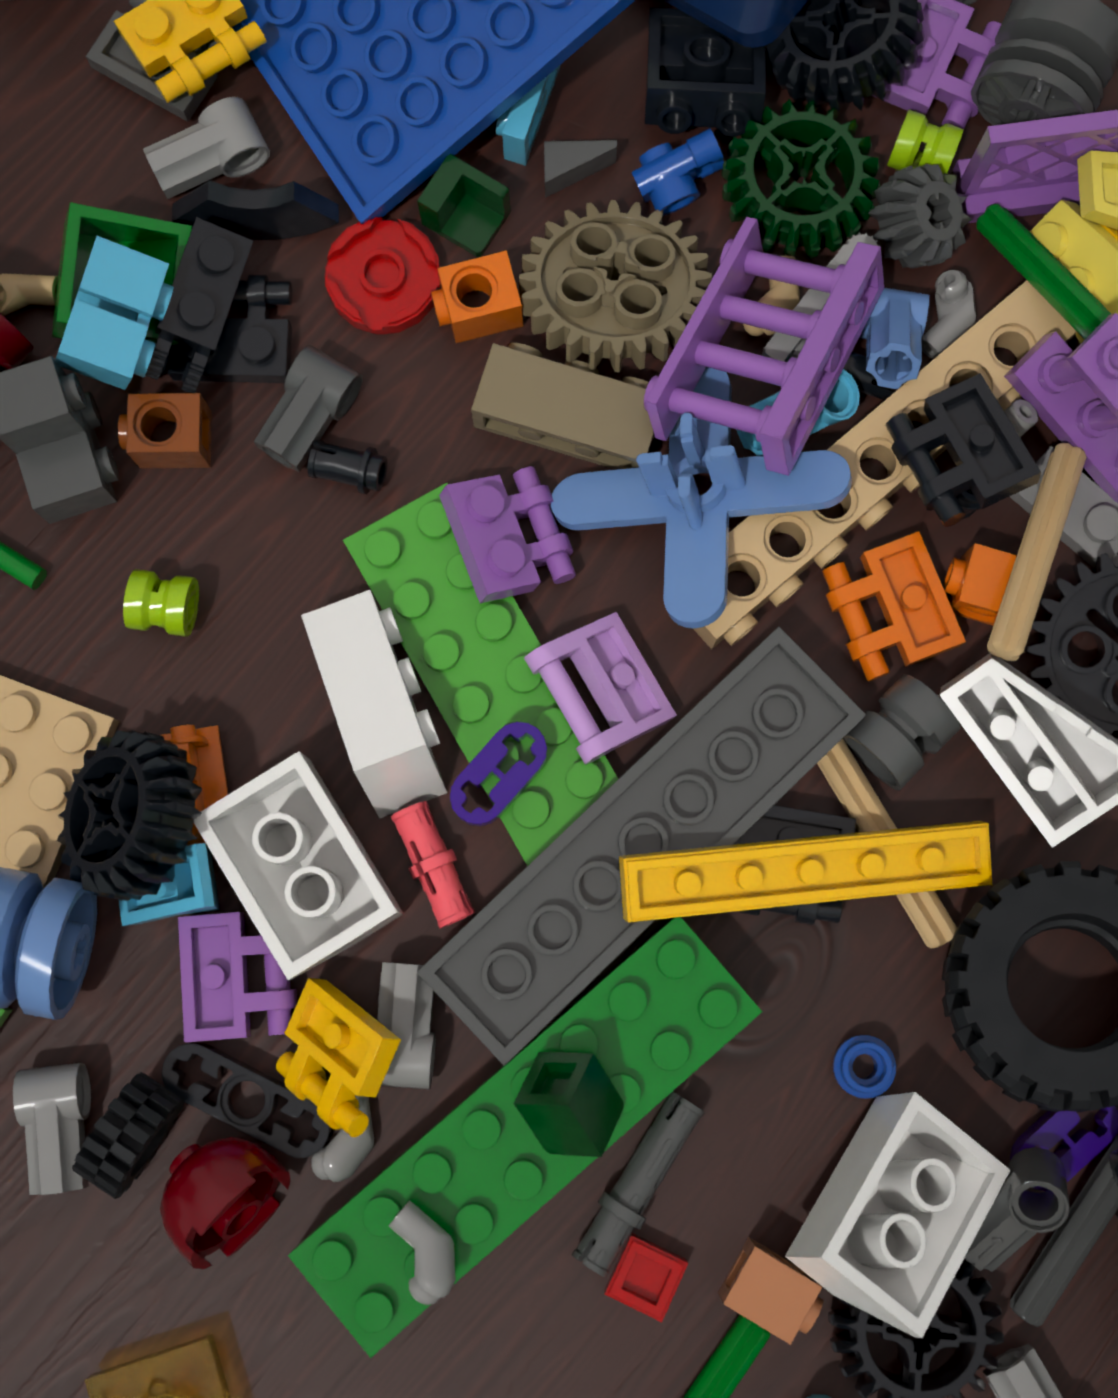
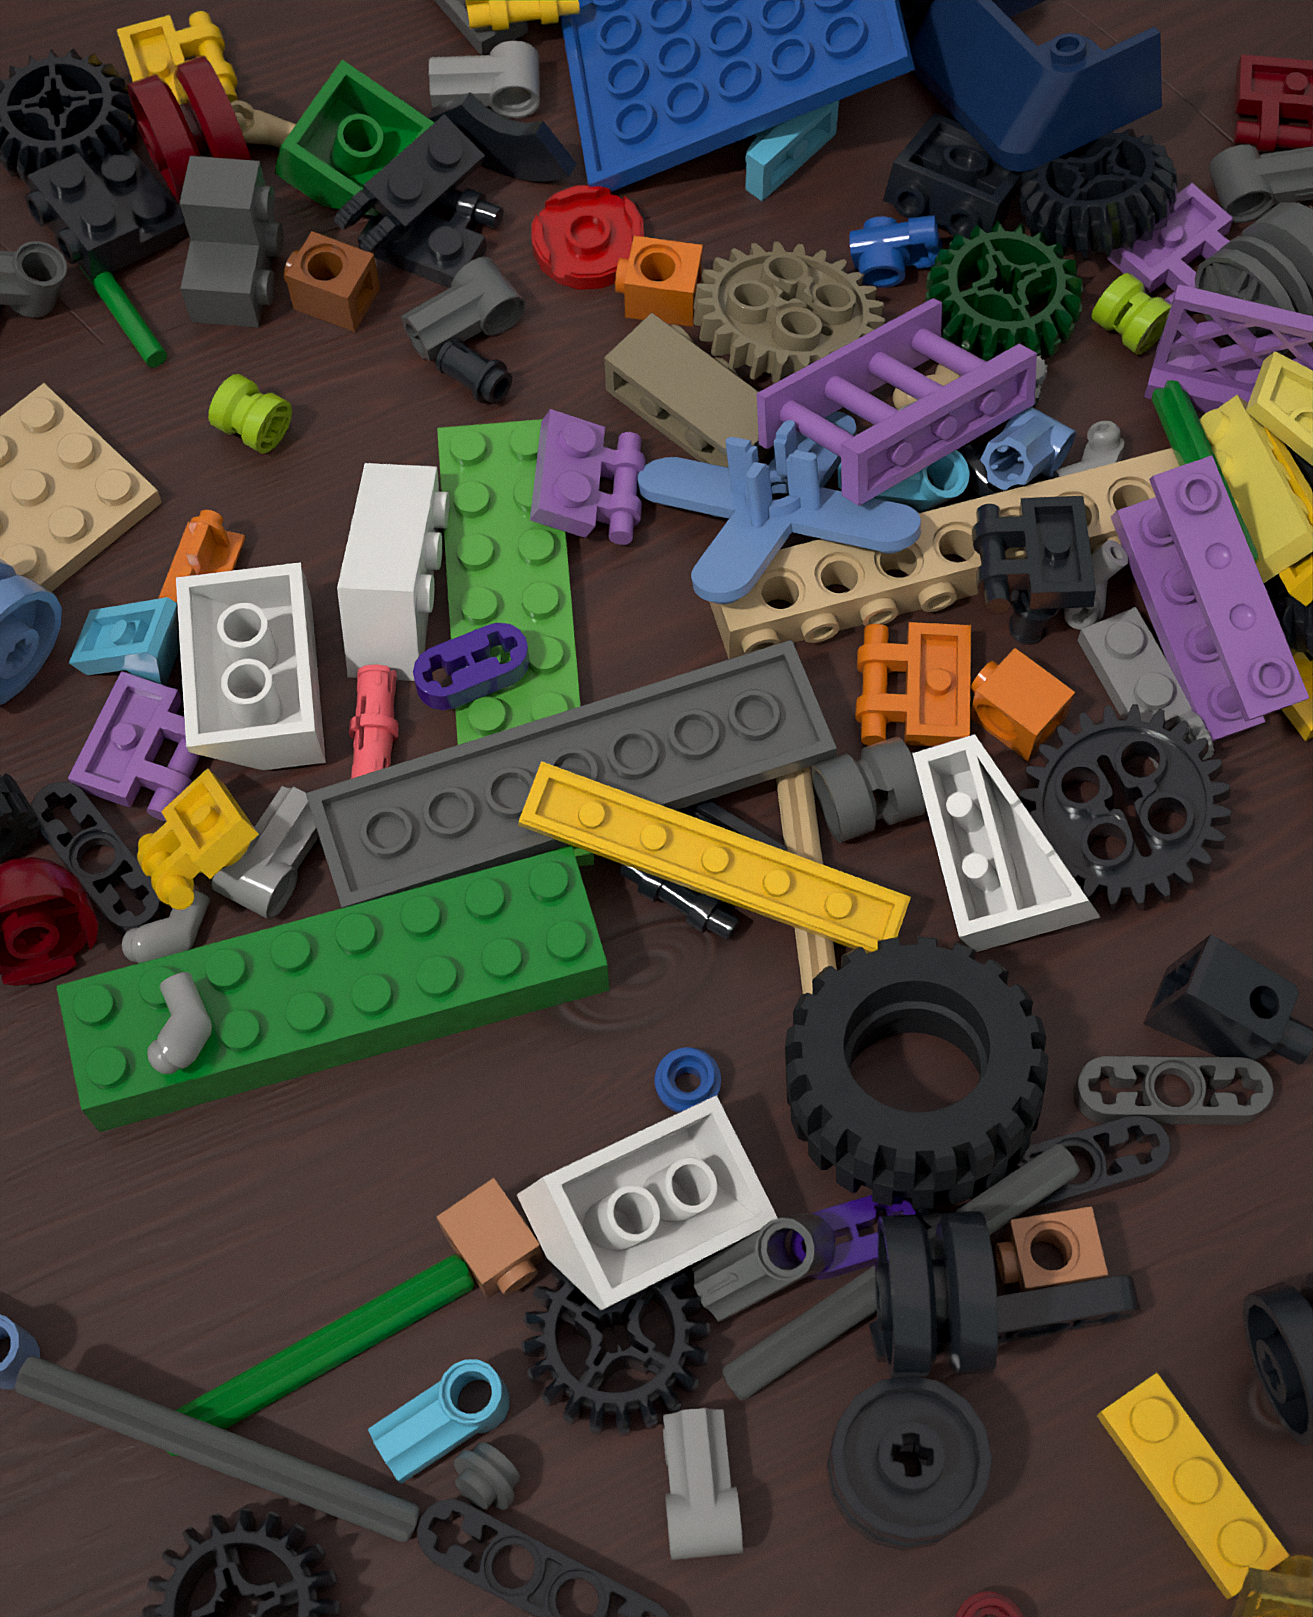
camera: 25 degrees right, 15 degrees down
medium azure piece [55,236,174,390] -> none
black gear [57,730,202,901] -> none
dark green panel [417,154,511,257] -> none
dark green panel [513,1052,624,1157] -> none
lavender plate [524,612,677,765] -> none
dark grey piece [544,140,617,198] -> none
dark grey pin [572,1091,705,1277] -> none
red tile [604,1233,688,1323] -> none
dark grey gear [868,164,972,269] -> none
tan axle [987,443,1087,661] -> none

